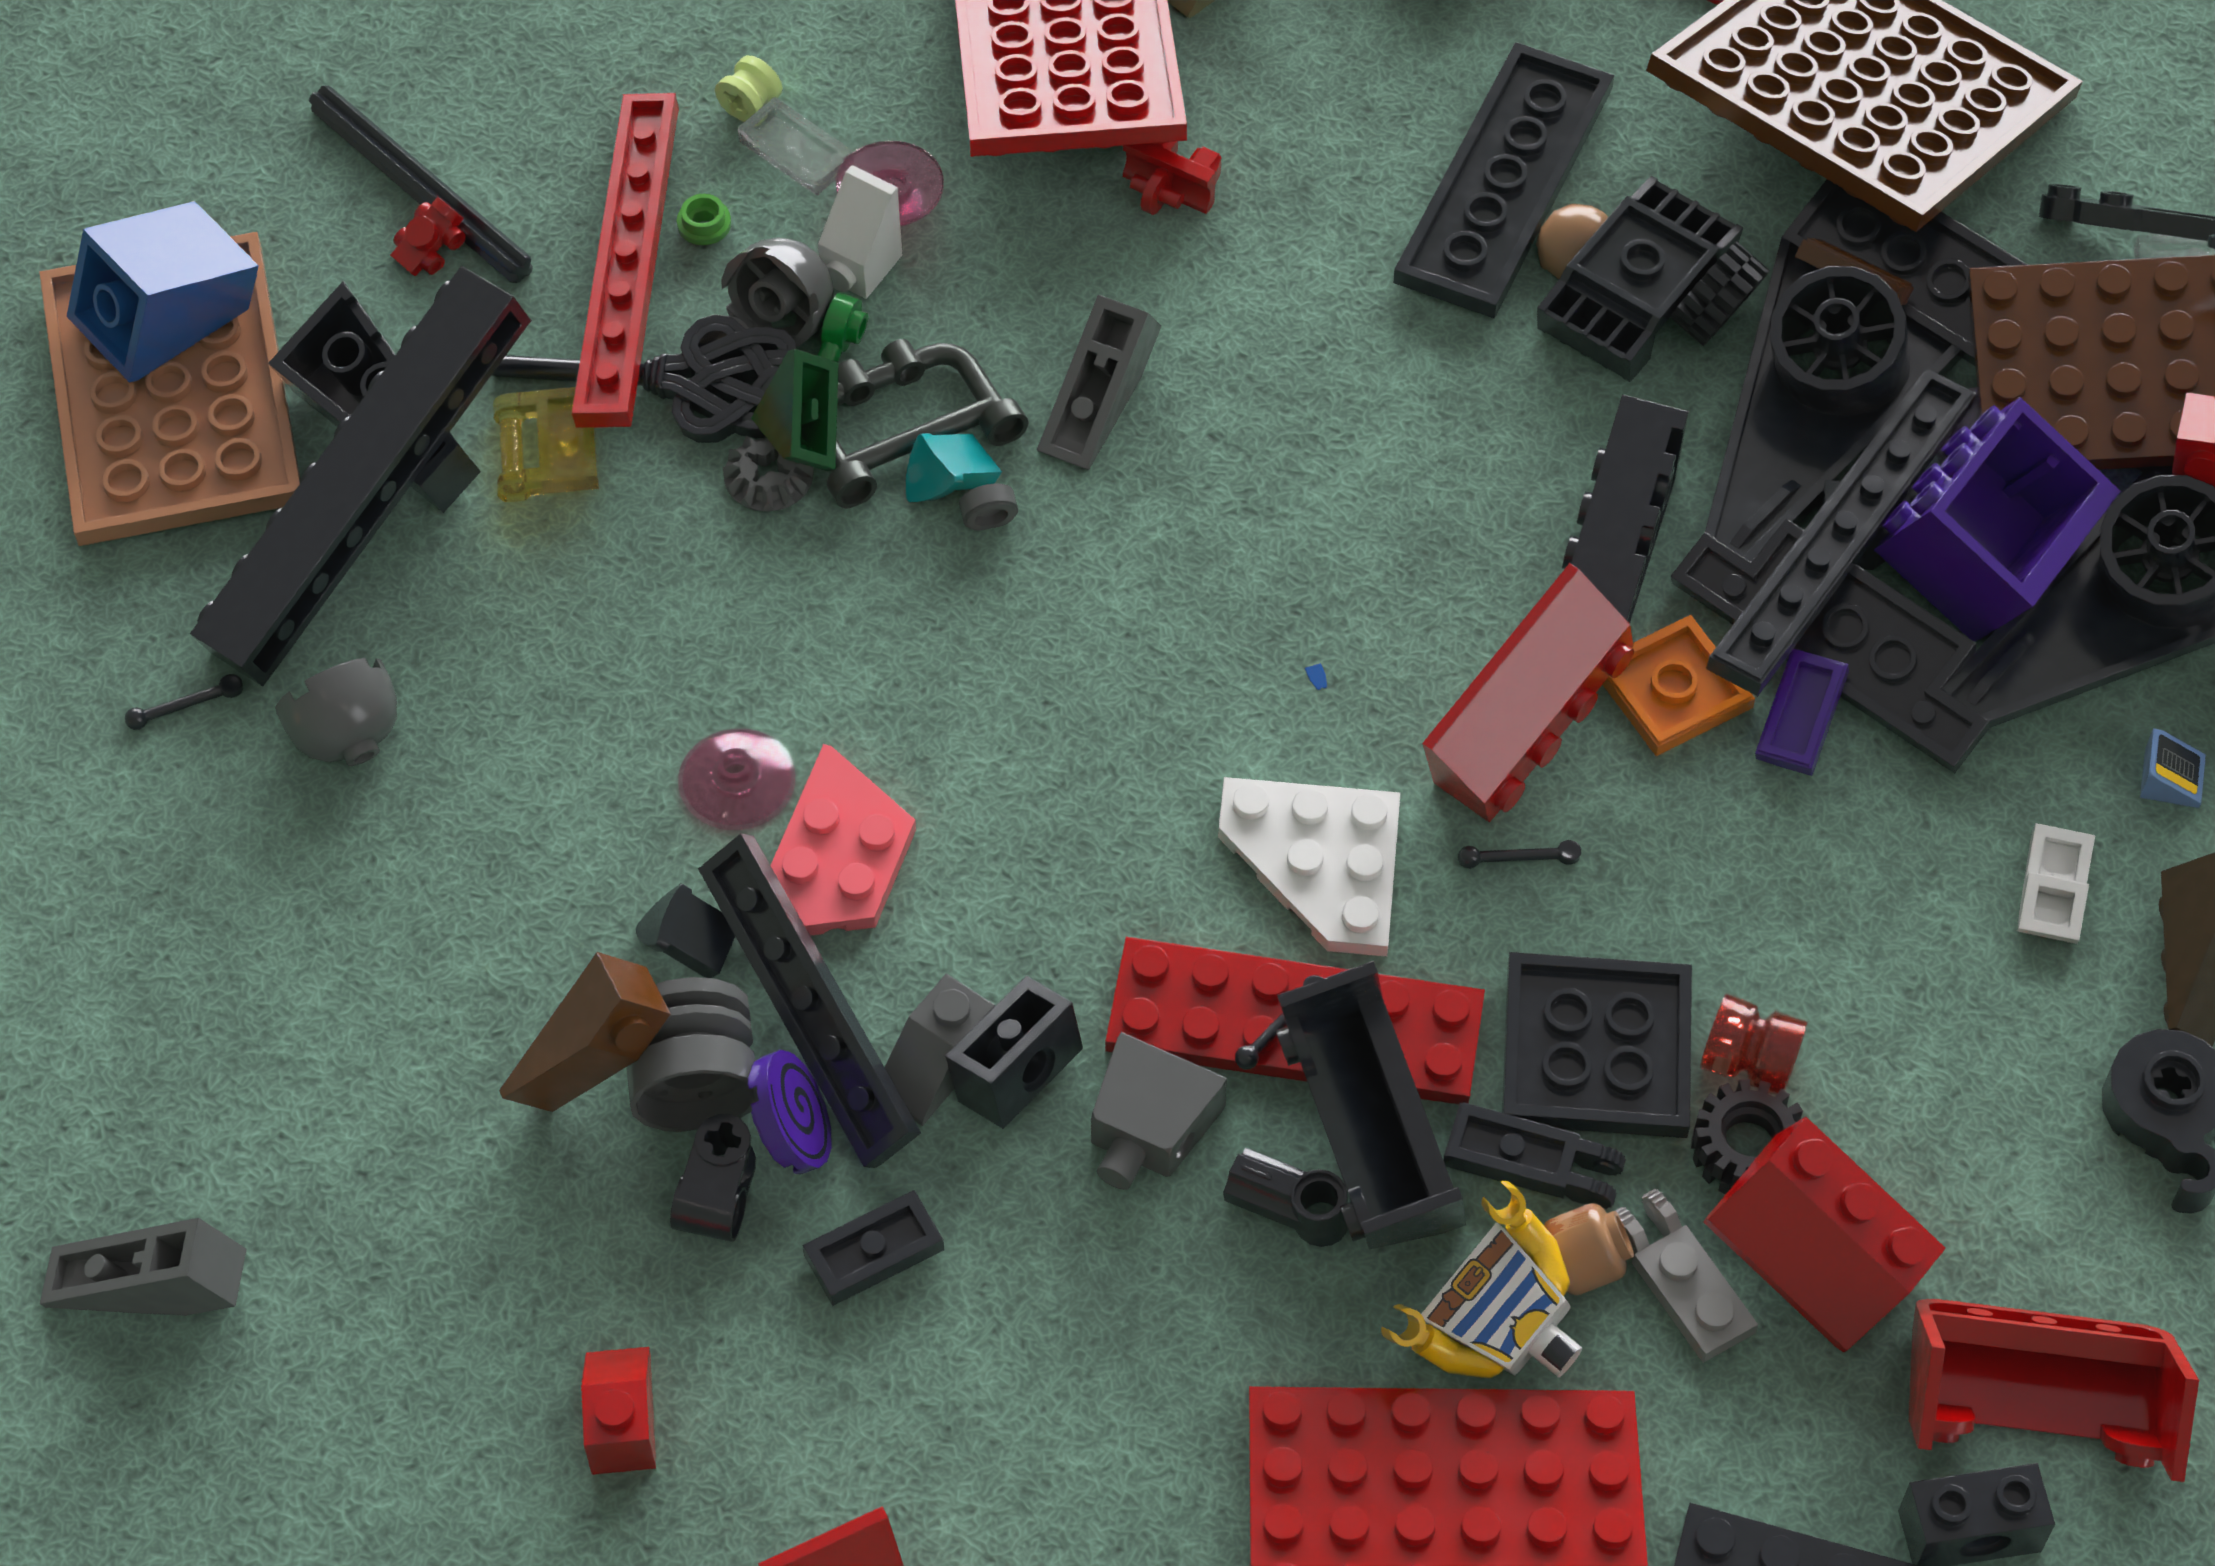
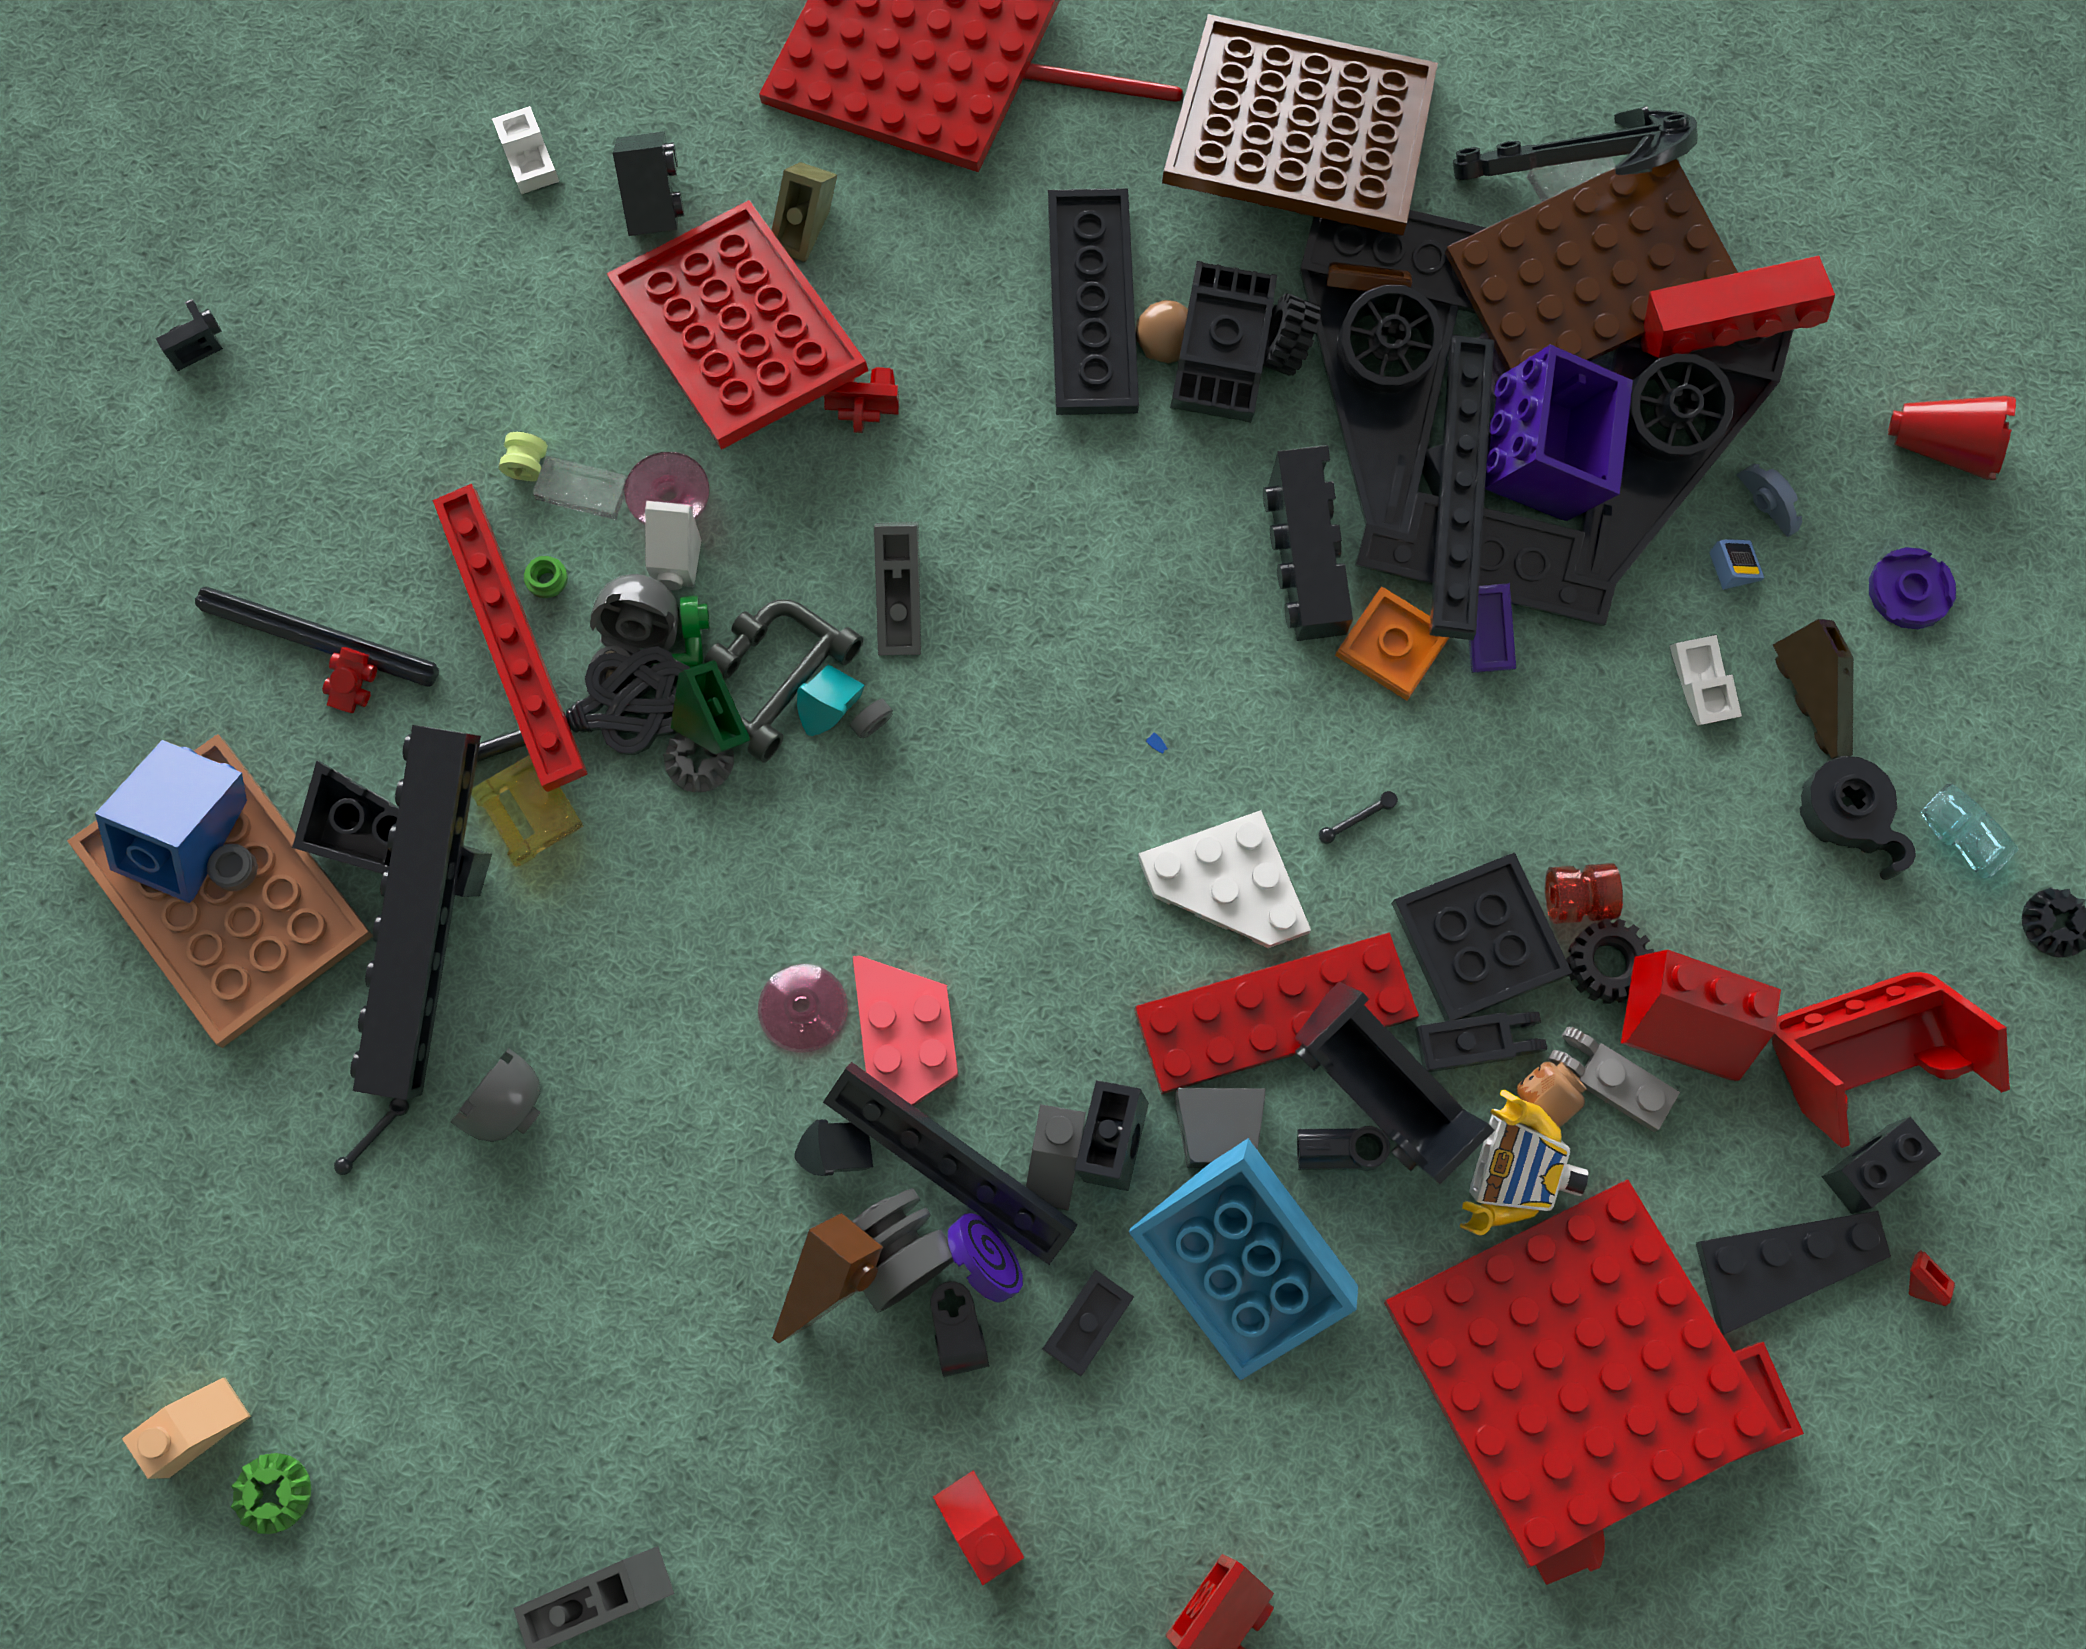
camera: 30 degrees left, 15 degrees up
black hinge [1235,975,1323,1070] -> none
slope [1422,563,1634,822] -> none
none -> dark grey tile [207,844,258,891]
none -> dark azure slope [1129,1138,1358,1380]

